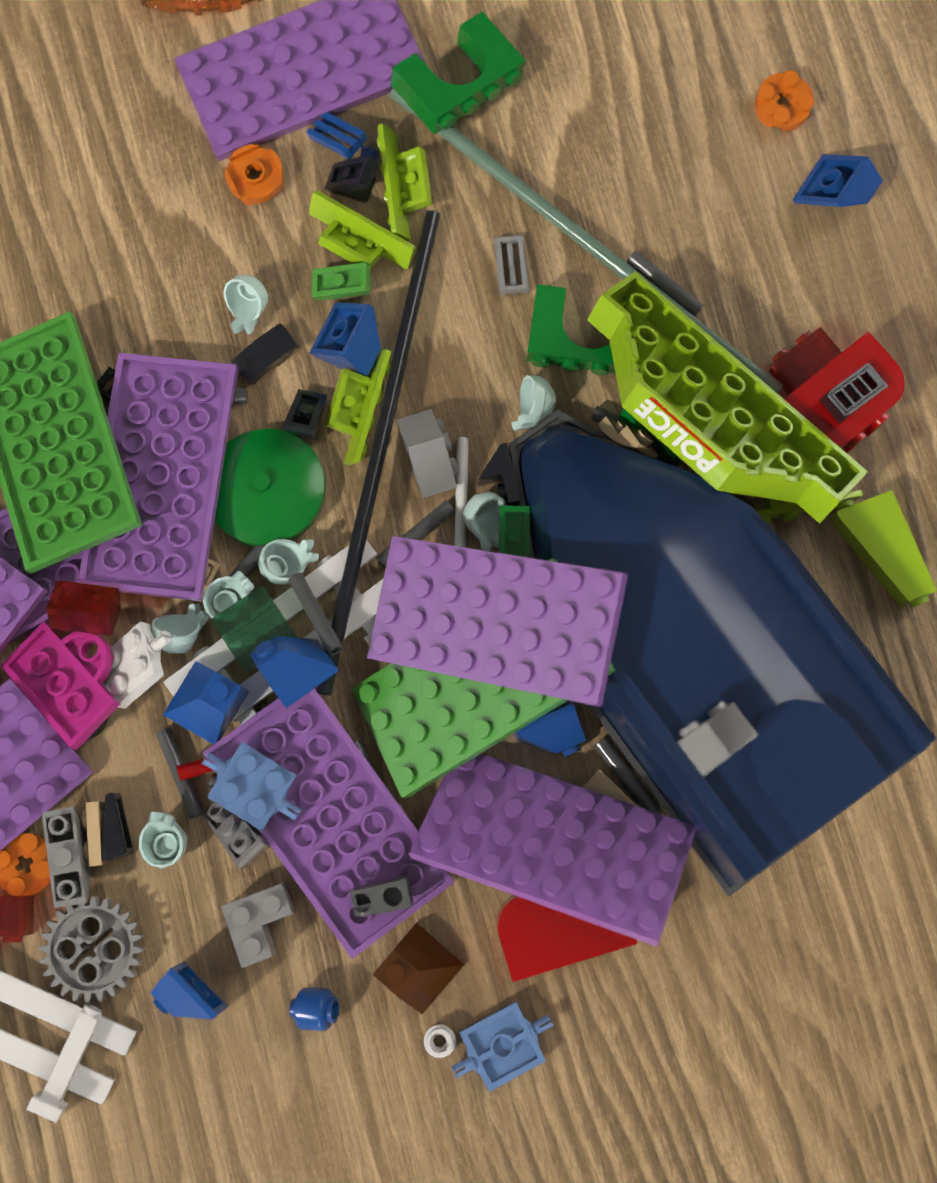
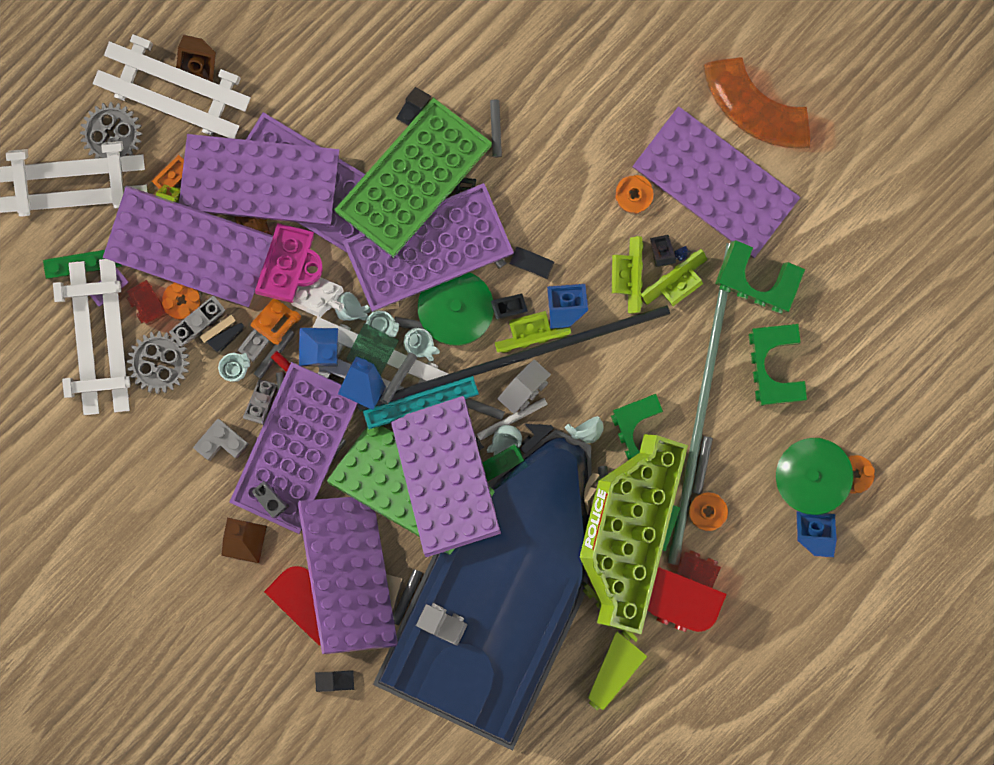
camera: 65 degrees right, 5 degrees up
clear red brick [46,580,121,636] -> none
blue slope [150,961,228,1020] -> none
medium blue plate [202,742,302,831] -> none
light aqua piece [224,275,269,335] -> none
blue head [289,987,340,1031] -> none
blue tile [306,112,368,160] -> none
bright green hinge [312,262,372,301] -> none
white plate [424,1024,456,1058] -> none
medium blue plate [451,1001,554,1092] -> none
light grey tile [494,235,529,296] -> none
blue slope [513,703,586,757] -> none
black slope [820,362,888,424] -> none
none -> light grey plate [238,329,276,362]
none -> orange plate [250,298,301,345]
none -> black slope [315,670,355,692]
none -> teal tile [363,376,479,430]
none -> dark grey piece [490,100,502,158]
none -> orange plate [689,492,728,531]
none -> green arch [748,324,807,406]
none -> green dish [776,438,854,515]

